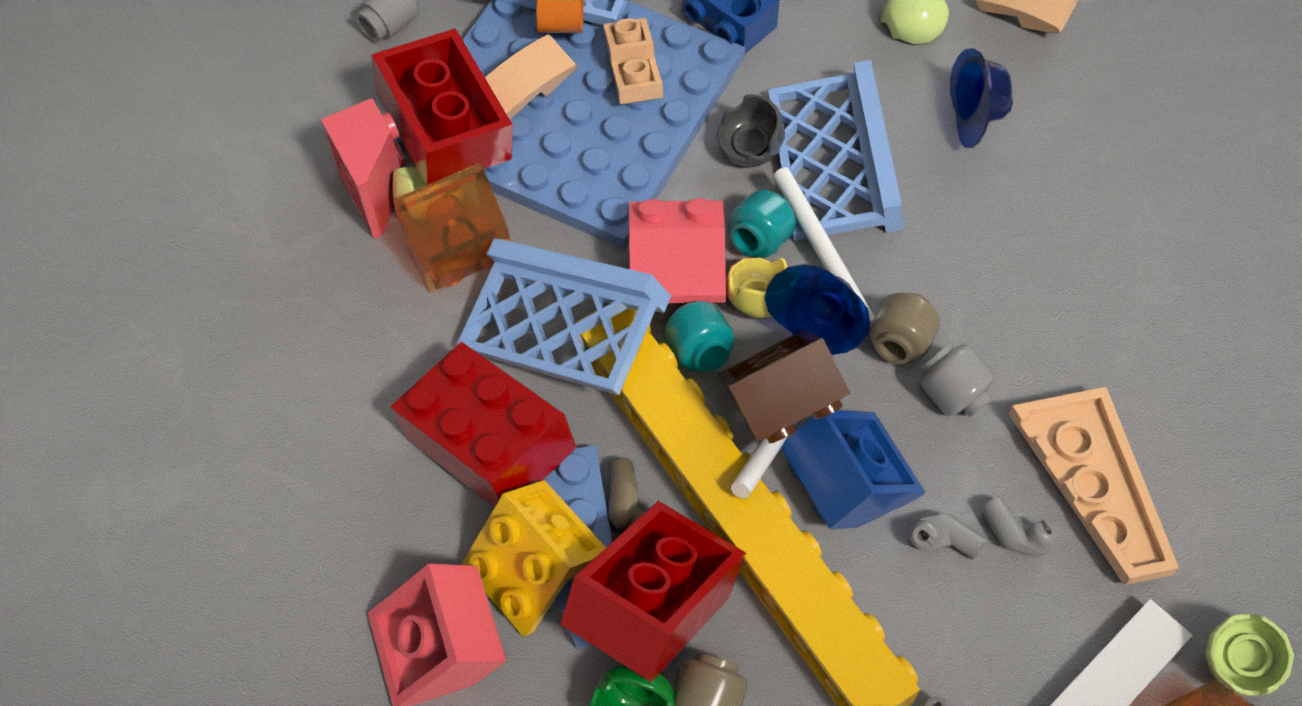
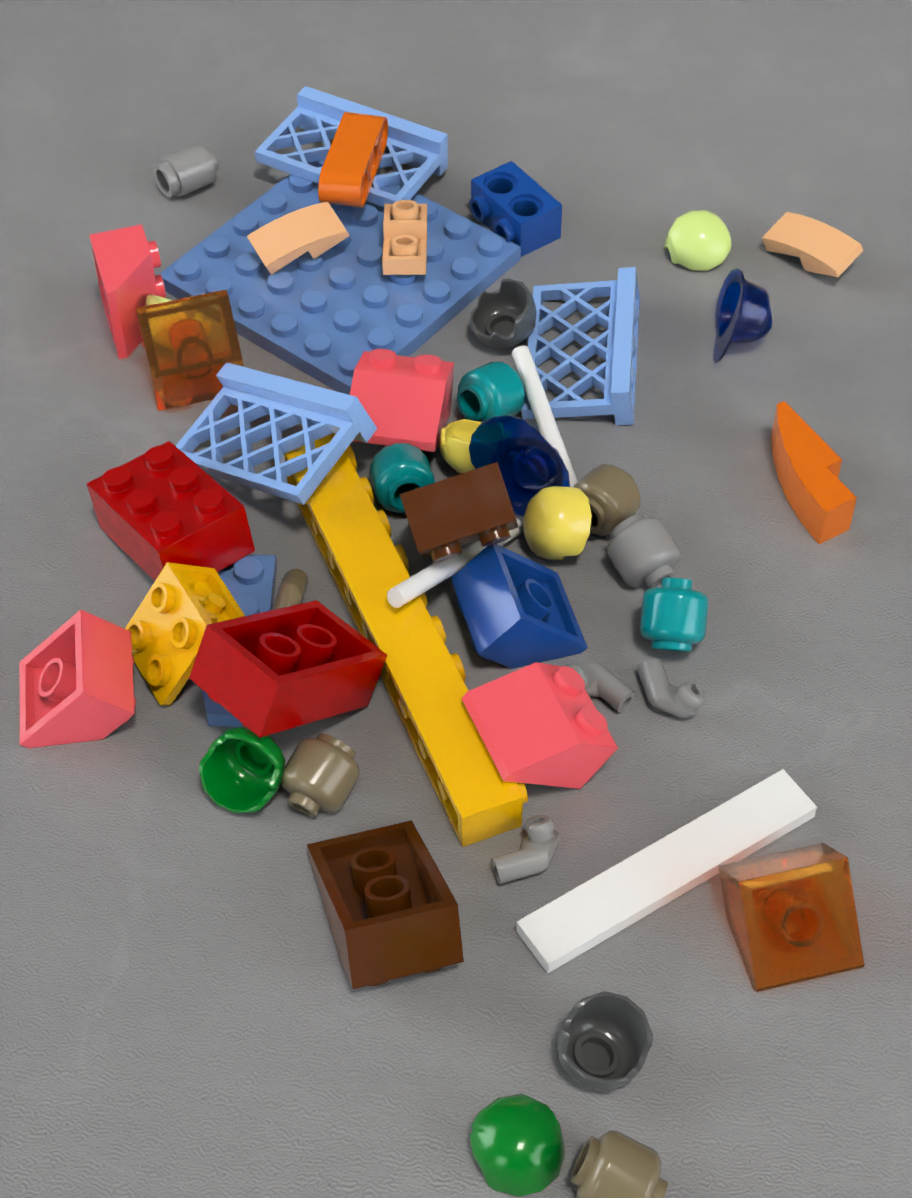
camera: 10 degrees right, 10 degrees down
red brick [371,28,513,188] -> none
light nougat wing [1008,387,1179,586] -> none
yellowish green hair [1205,614,1294,696] -> none
none -> coral slope [461,662,618,789]
none -> light yellow hair [523,486,592,560]
none -> teal head [640,577,708,652]
none -> orange slope [771,401,857,544]

